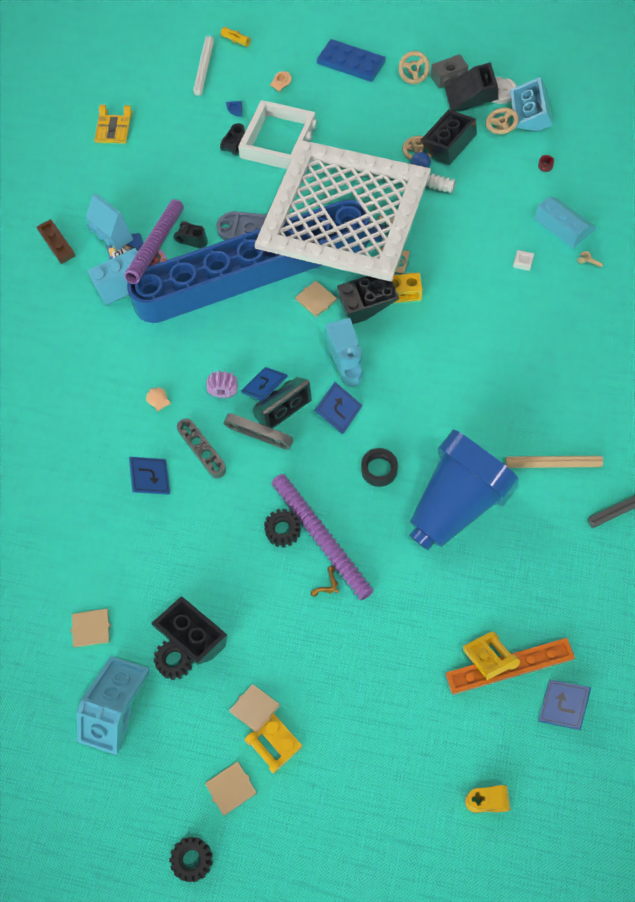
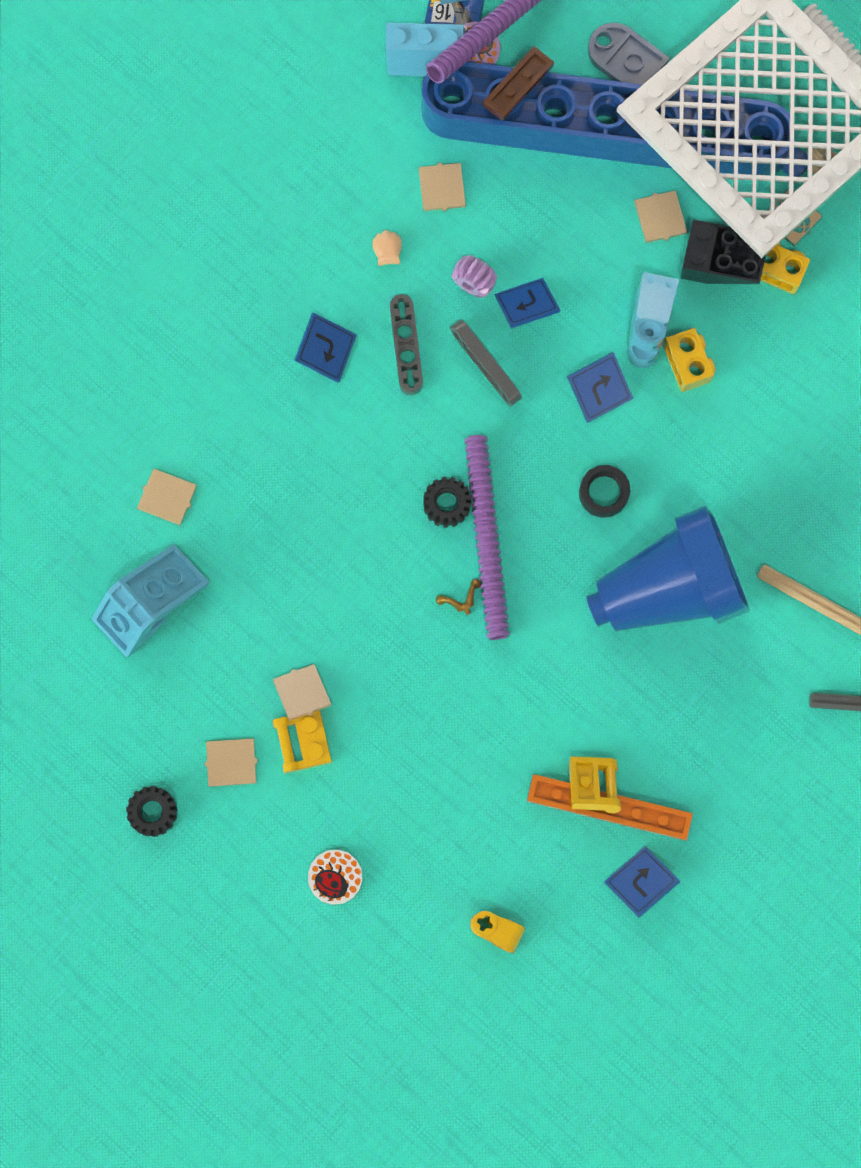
camera: 20 degrees right, 15 degrees up
black slope [152,596,227,665] -> none
black tyre [154,640,194,680] -> none
black piece [173,221,208,248] -> none
black slope [253,377,312,429] -> none
none -> tile [308,850,362,905]
none -> tan piece [419,163,466,212]
none -> reddish brown plate [483,46,554,122]
none -> yellow brick [663,328,716,393]

